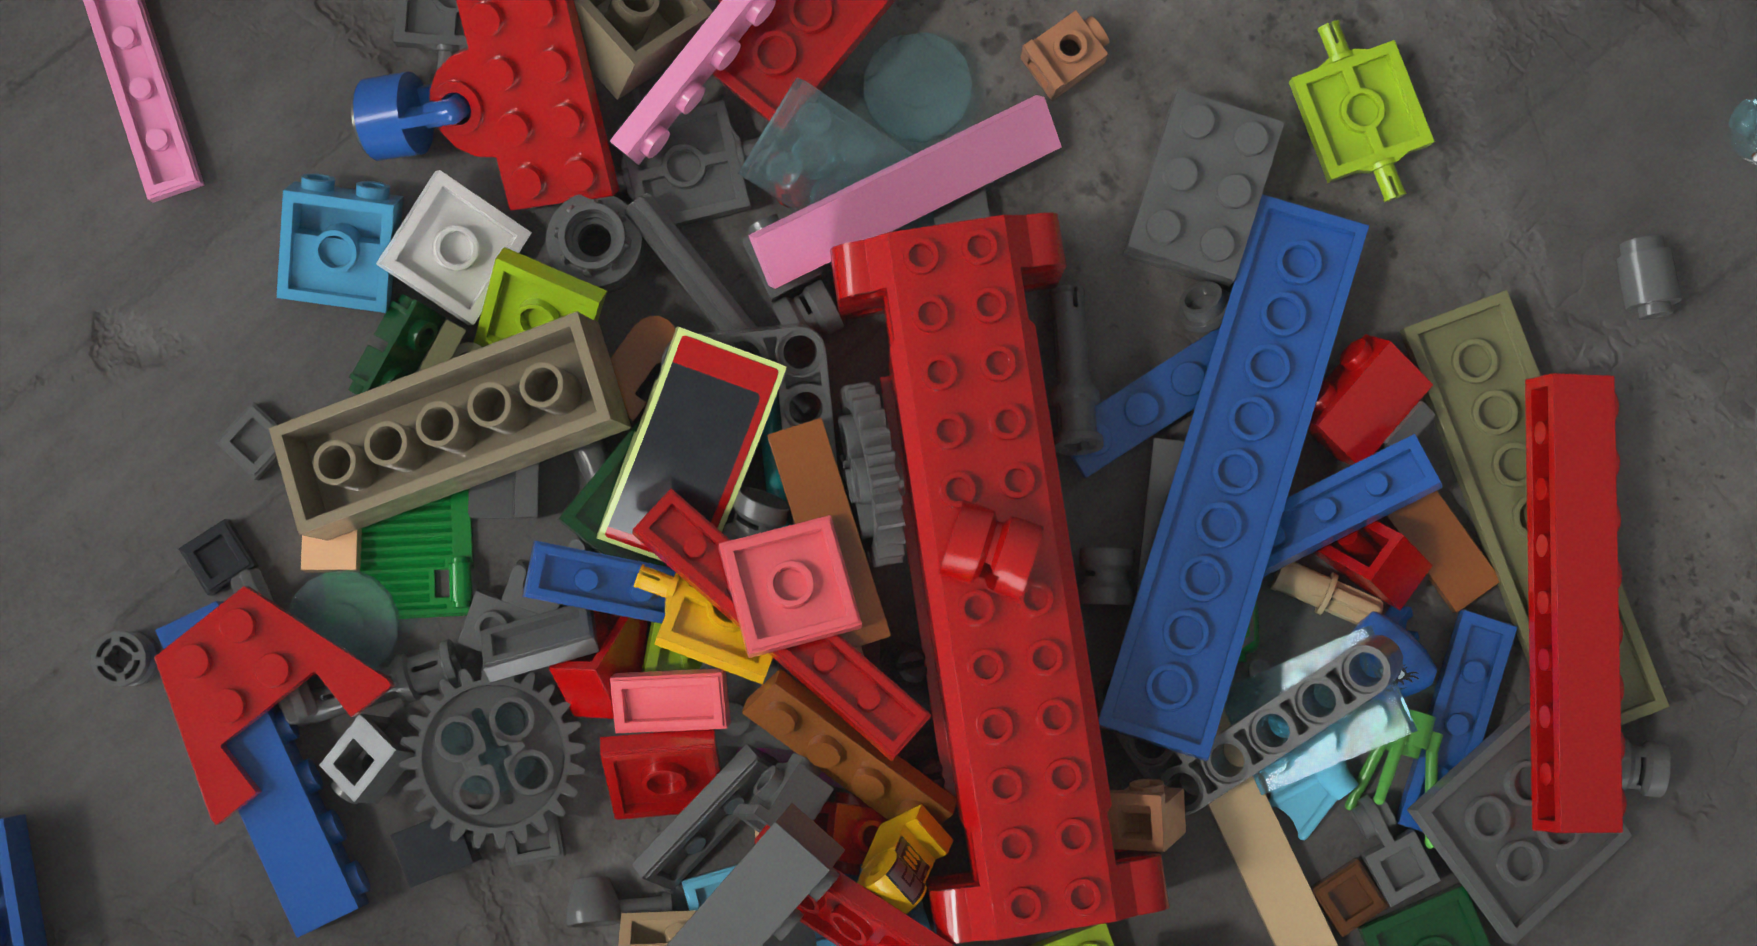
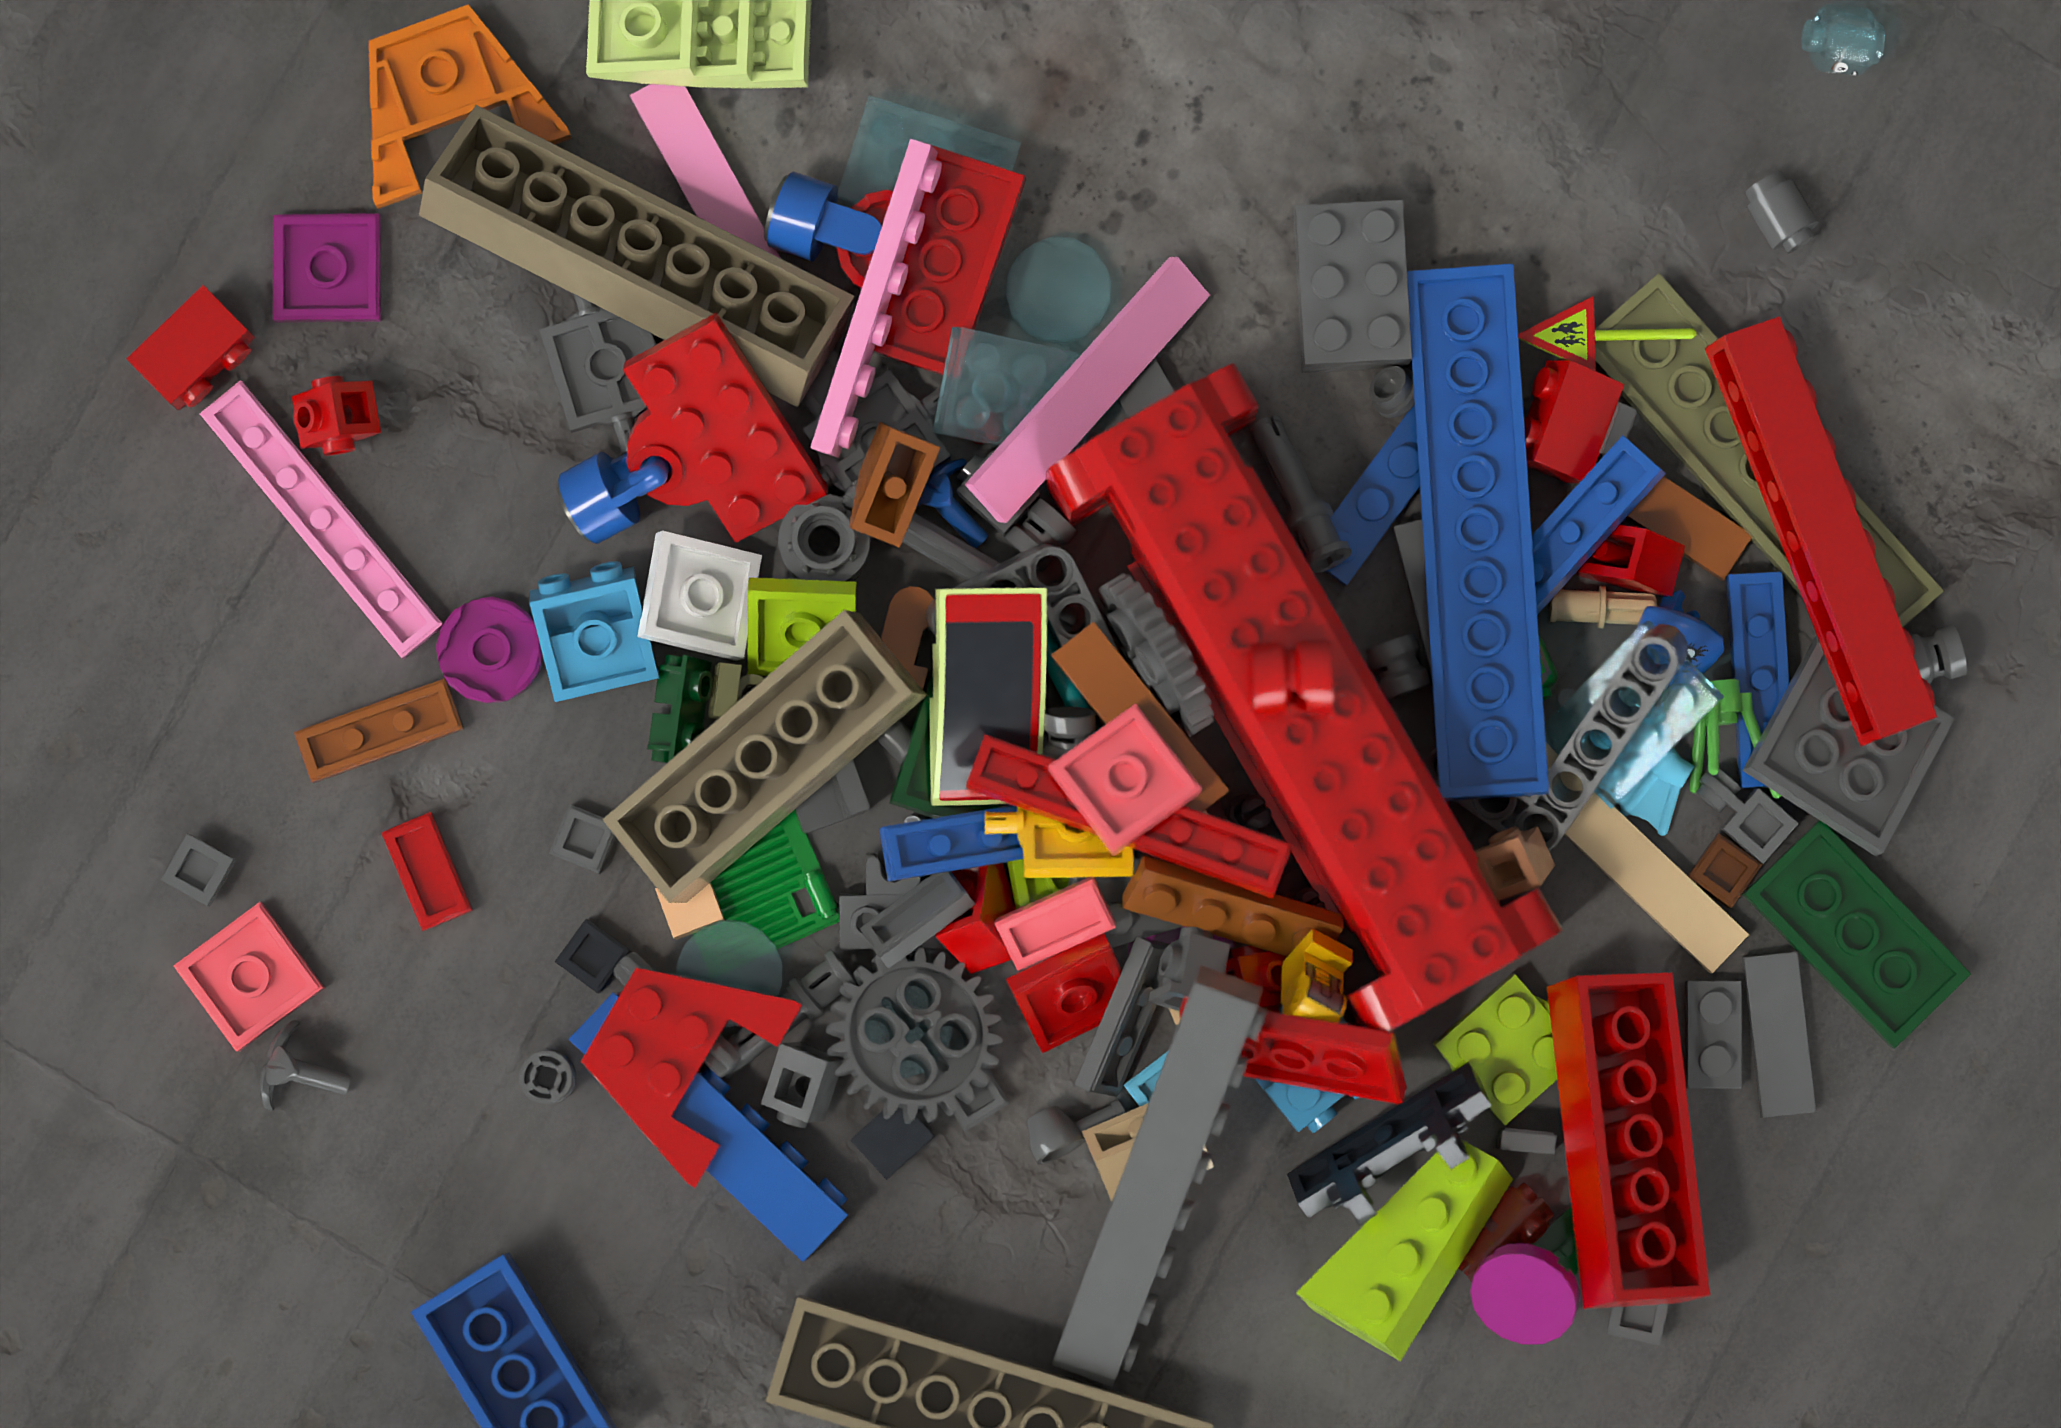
camera: 20 degrees left, 0 degrees up
nougat brick [1020,10,1110,101] -> none
lime plate [1289,20,1435,203] -> none
none -> dark orange tile [294,678,464,783]
none -> red tile [381,812,474,931]
none -> magenta tile [436,597,543,704]
none -> dark orange slope [849,422,940,548]
none -> blue plant [916,459,988,548]
none -> piece [1518,296,1696,371]

